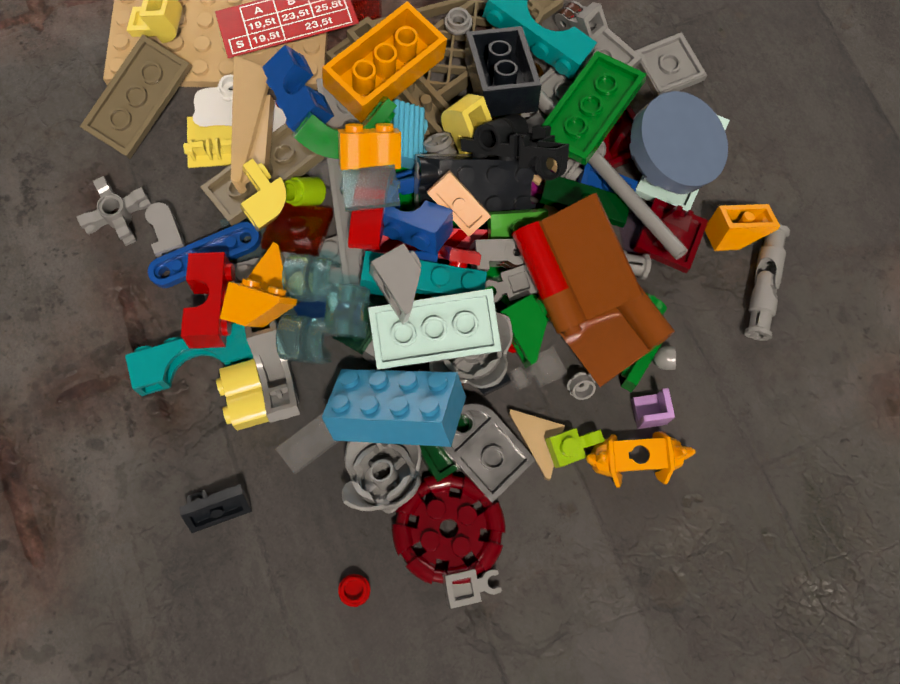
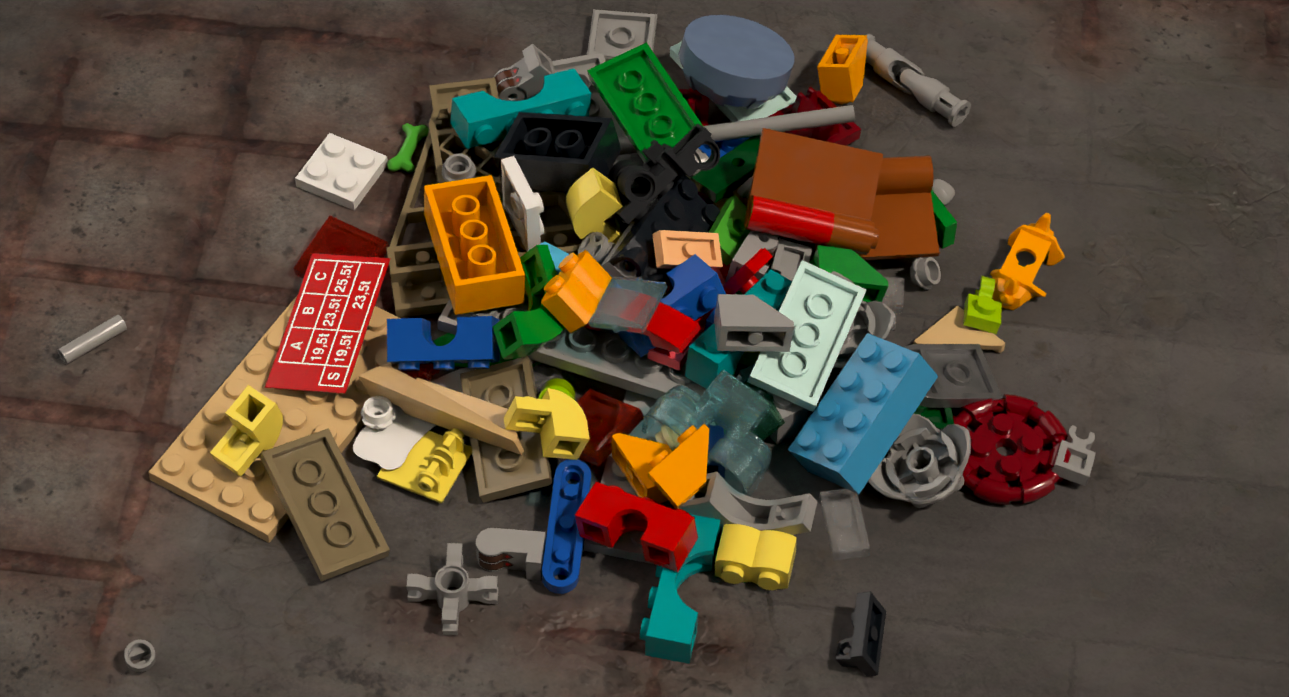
camera: 60 degrees left, 20 degrees down
red plate [338,574,371,607] -> none
lavender panel [631,388,675,429] -> none
none -> white plate [501,156,544,252]

